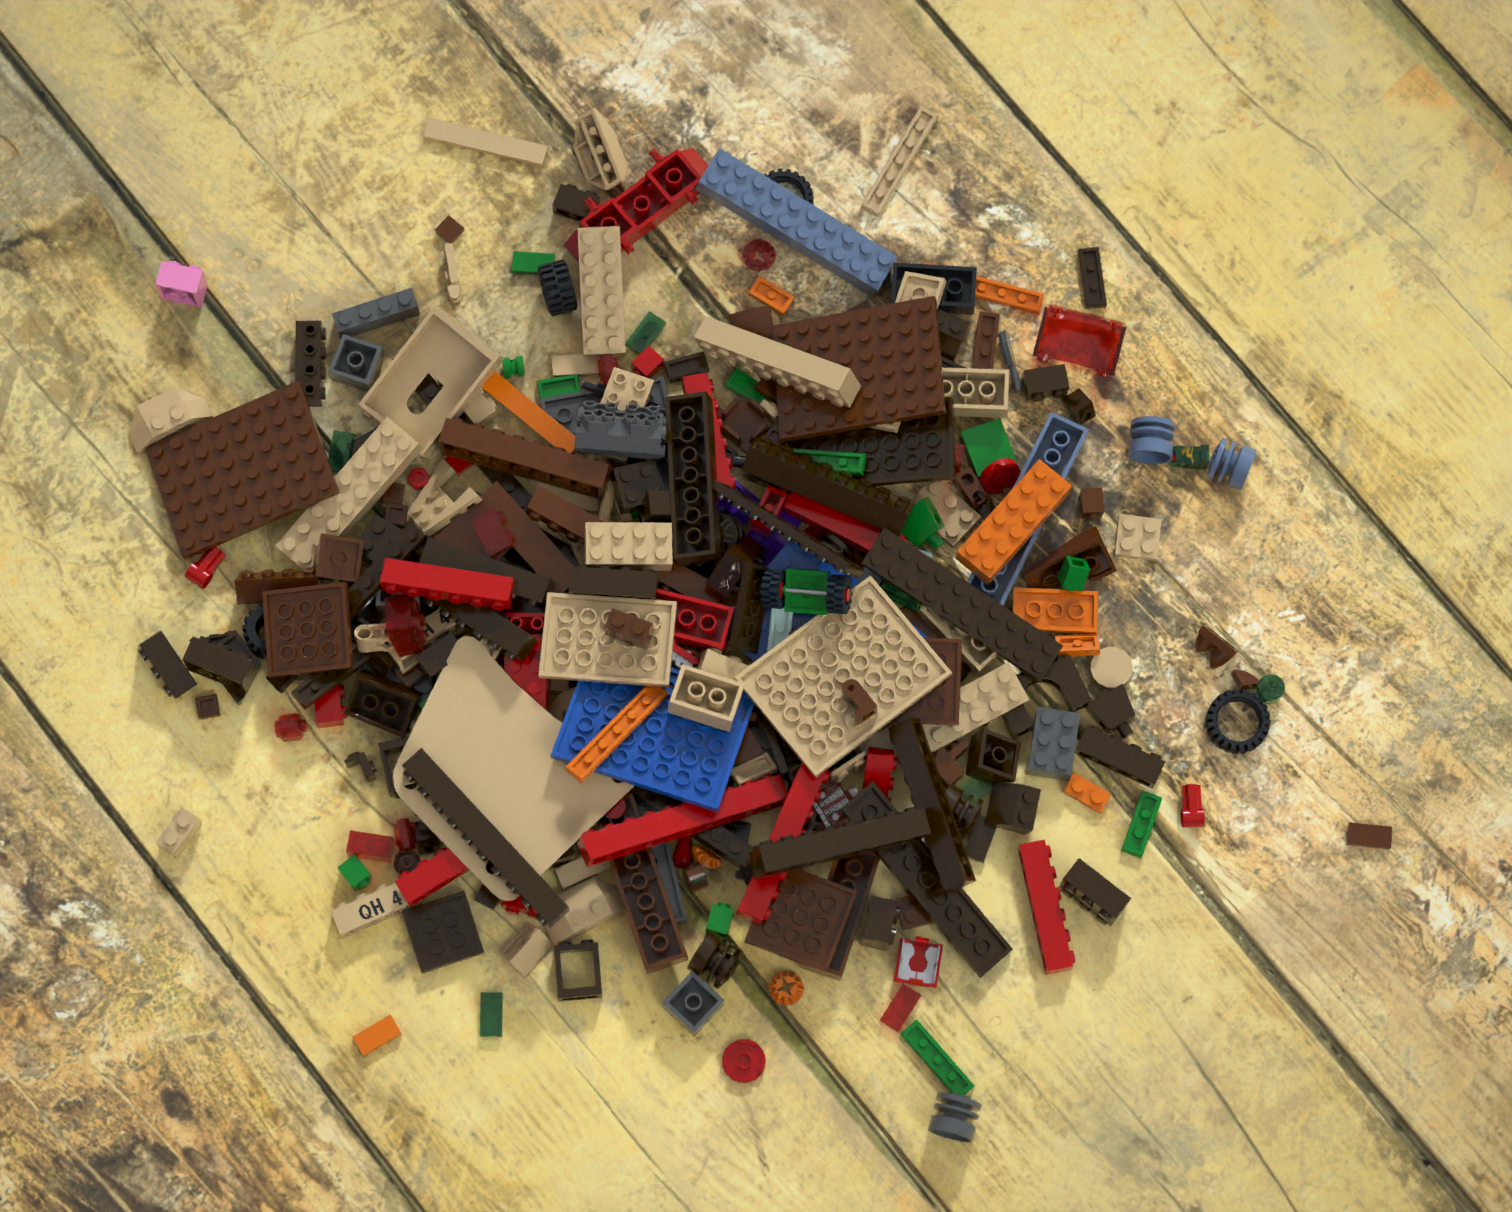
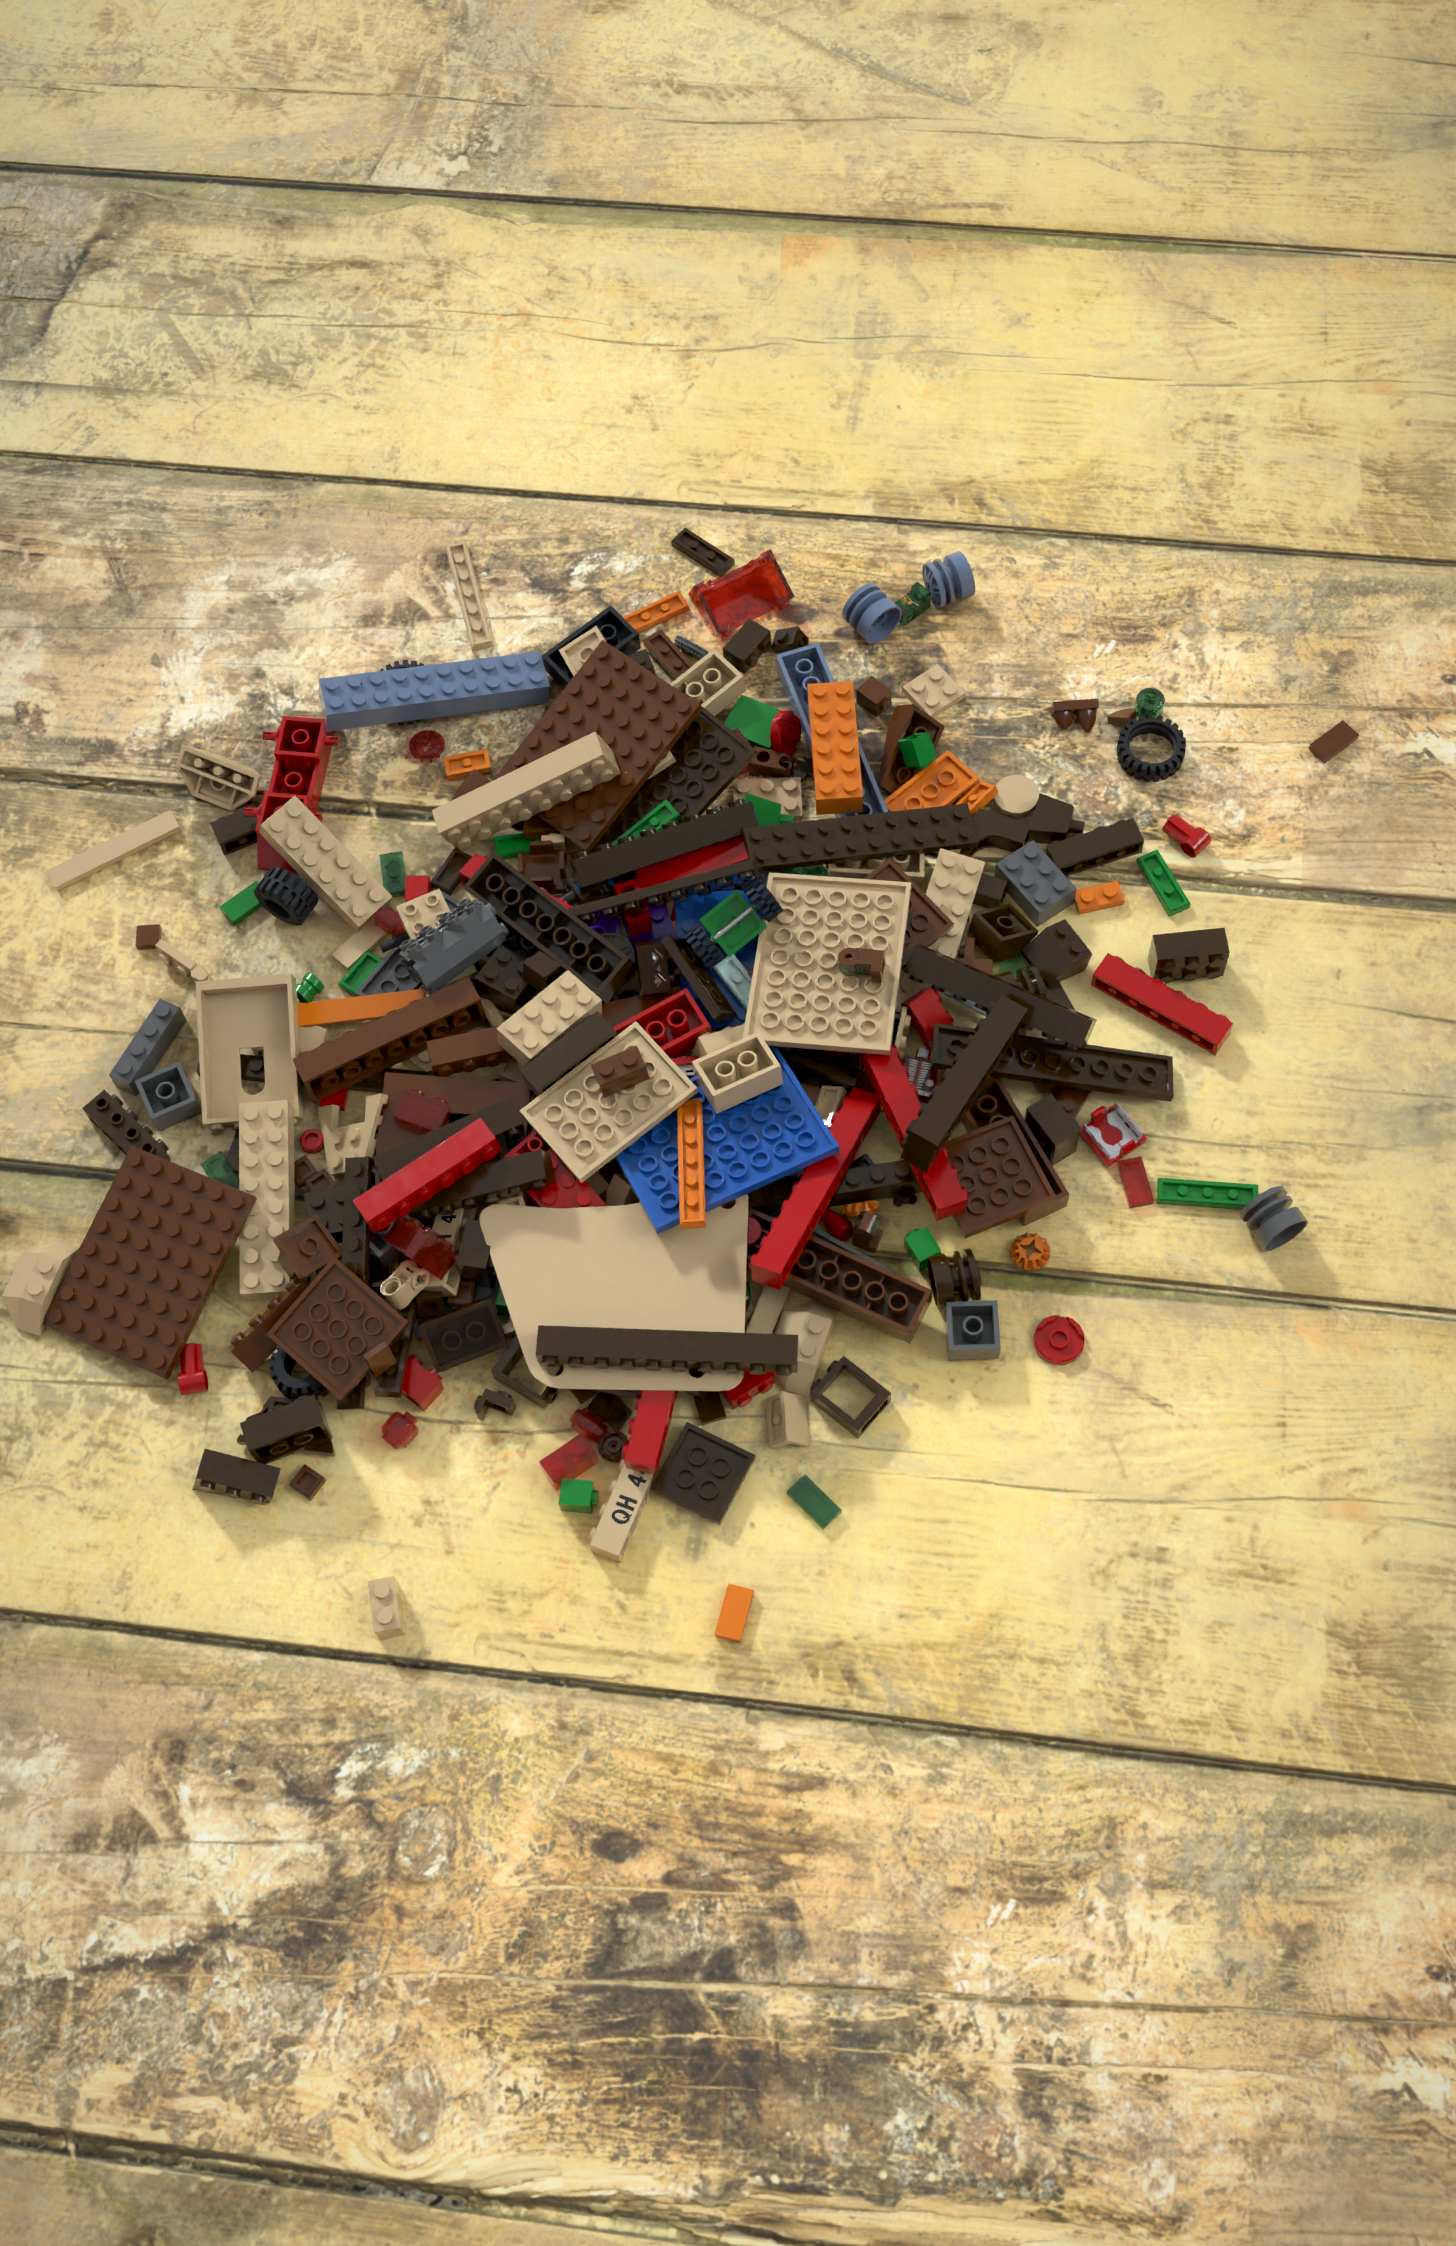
camera: 35 degrees left, 10 degrees down
none -> reddish brown tile [363,1341,397,1377]

